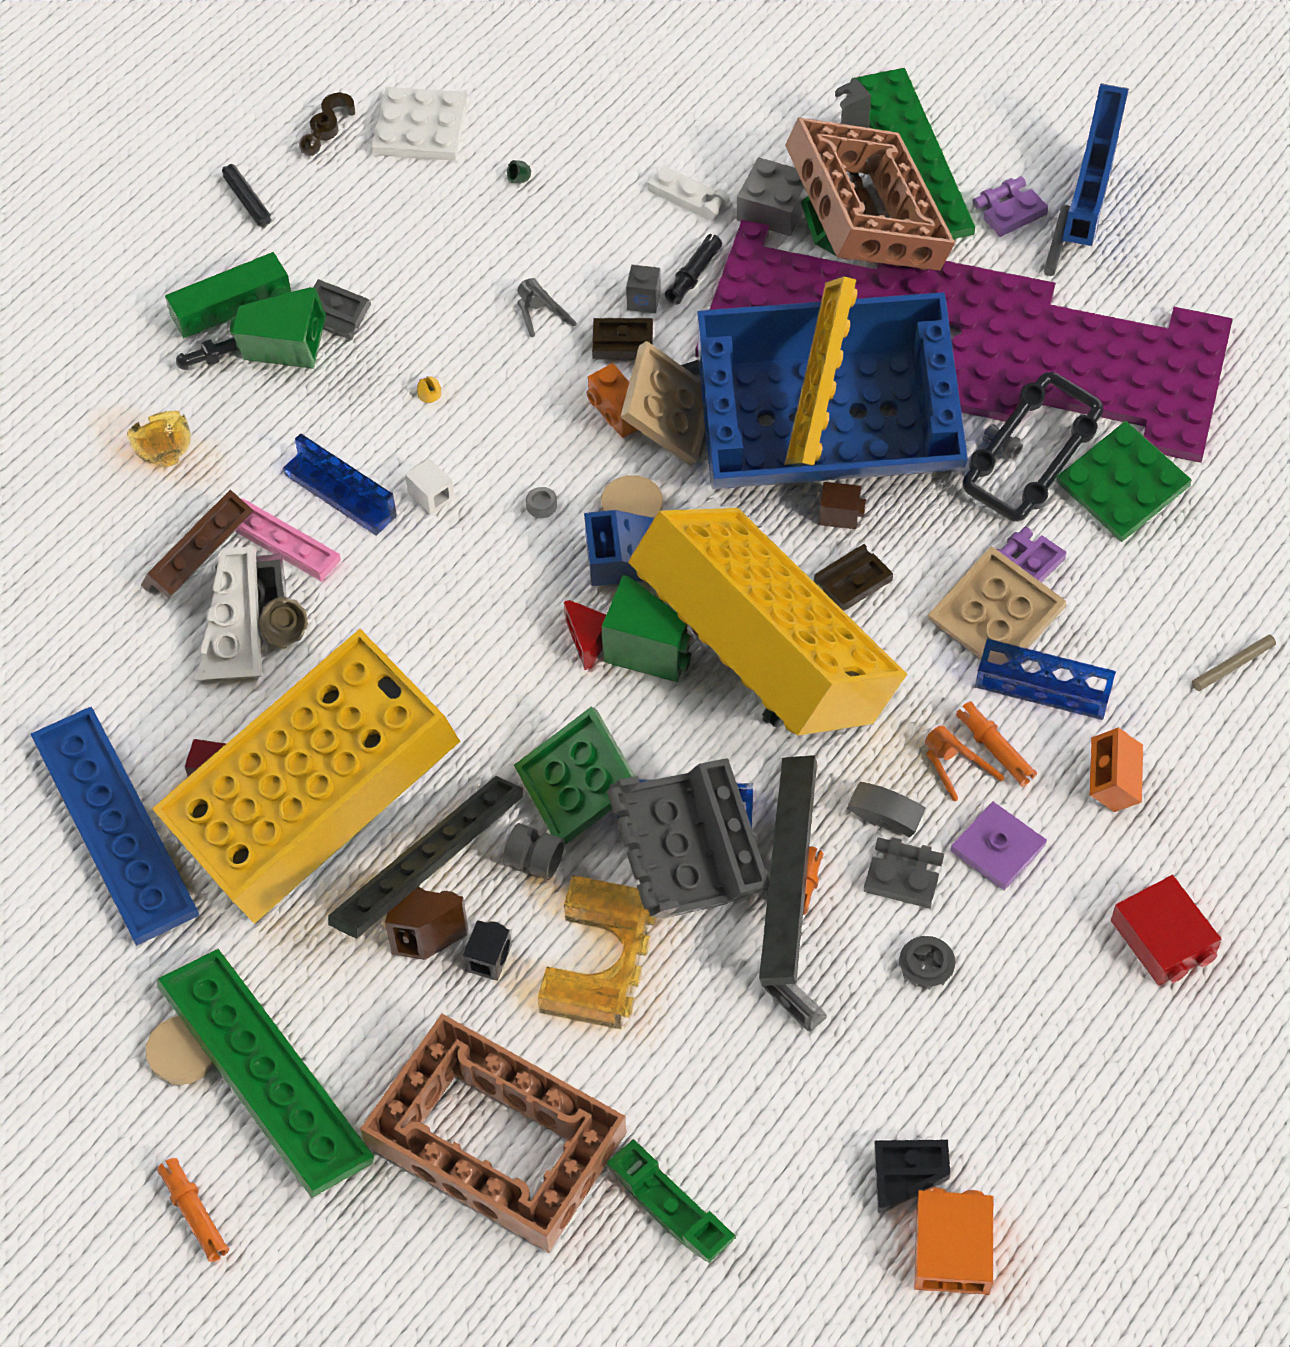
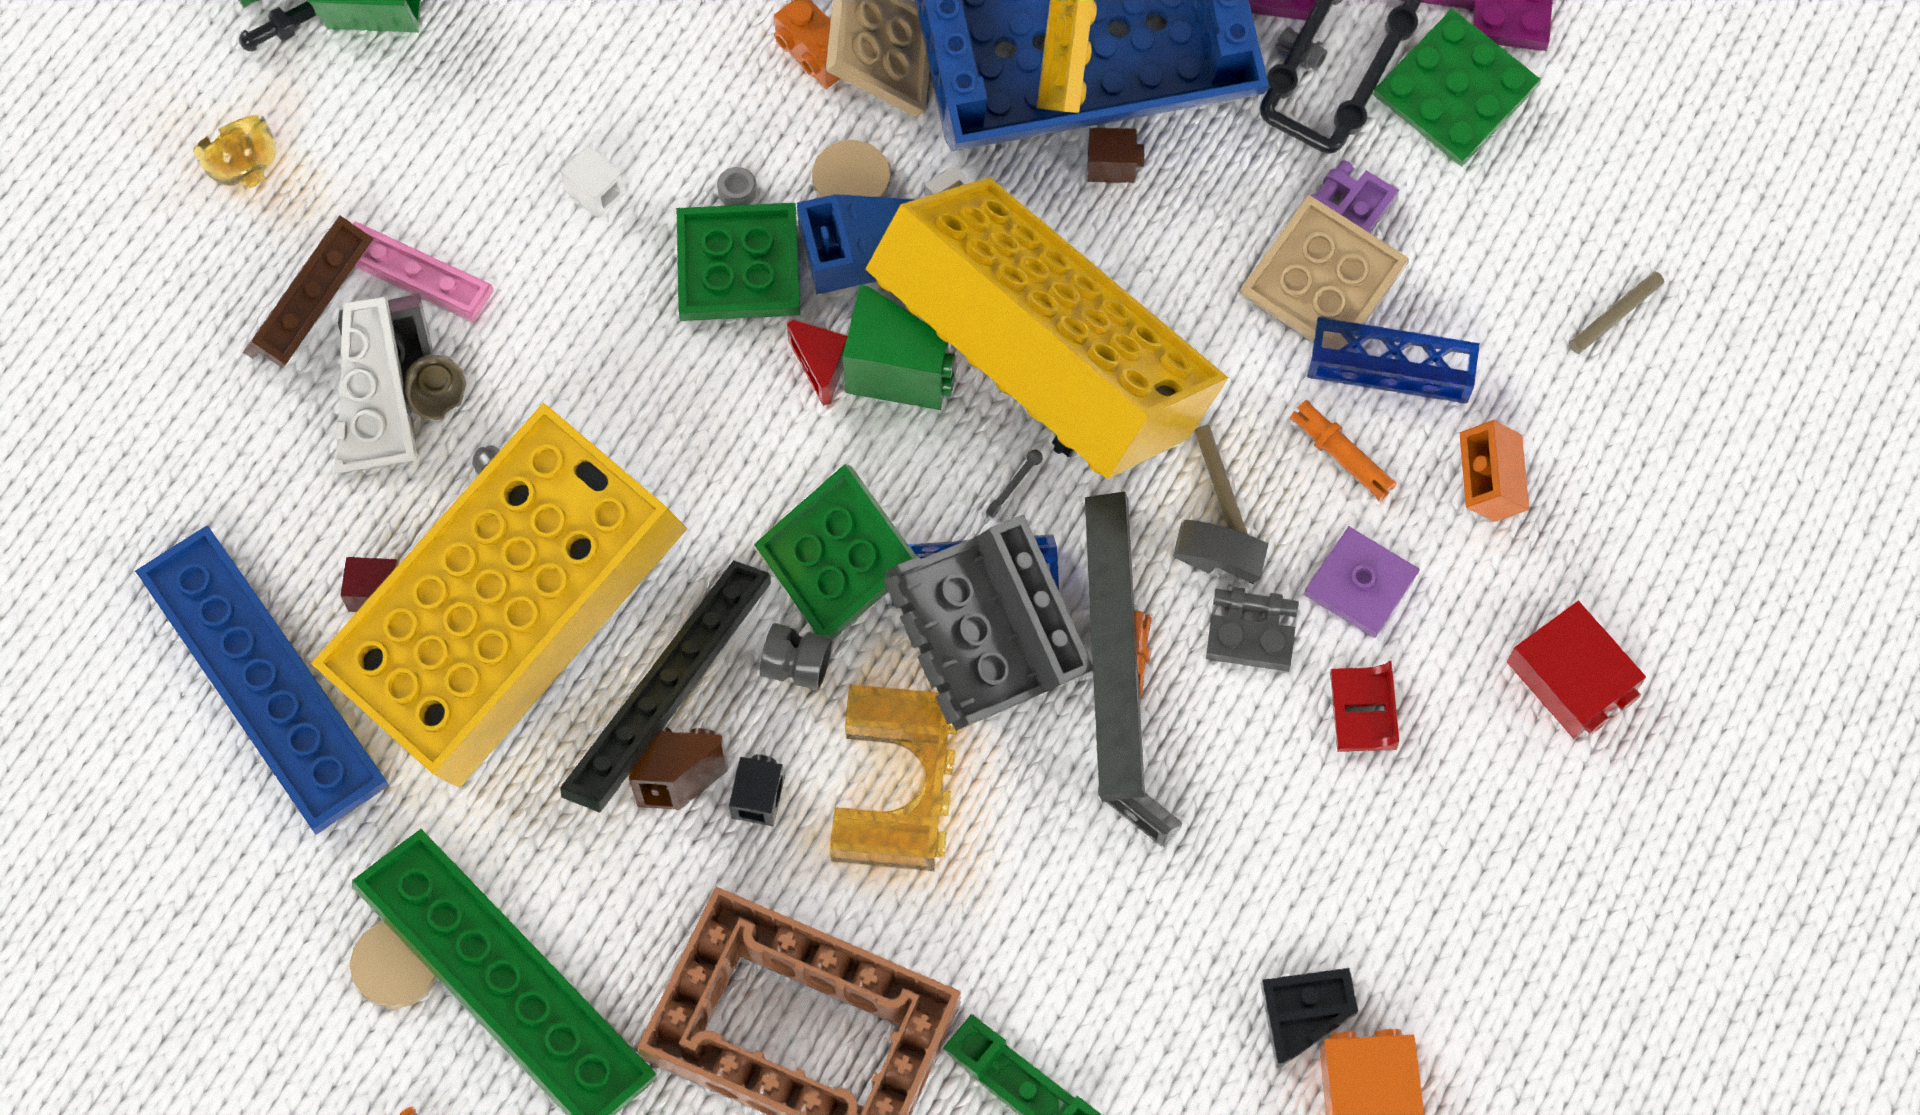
camera: 10 degrees left, 10 degrees up
clear blue fence [283,433,397,536] -> none
yellow hinge [417,376,442,403] -> none
dark brown plate [814,544,893,611] -> none
dark grey gear [899,936,956,990] -> none
orange plant [925,725,1004,802] -> none
none -> green plate [676,202,800,321]
none -> dark grey hinge [986,449,1043,518]
none -> dark tan bar [1195,425,1248,535]
none -> red piece [1330,661,1400,752]

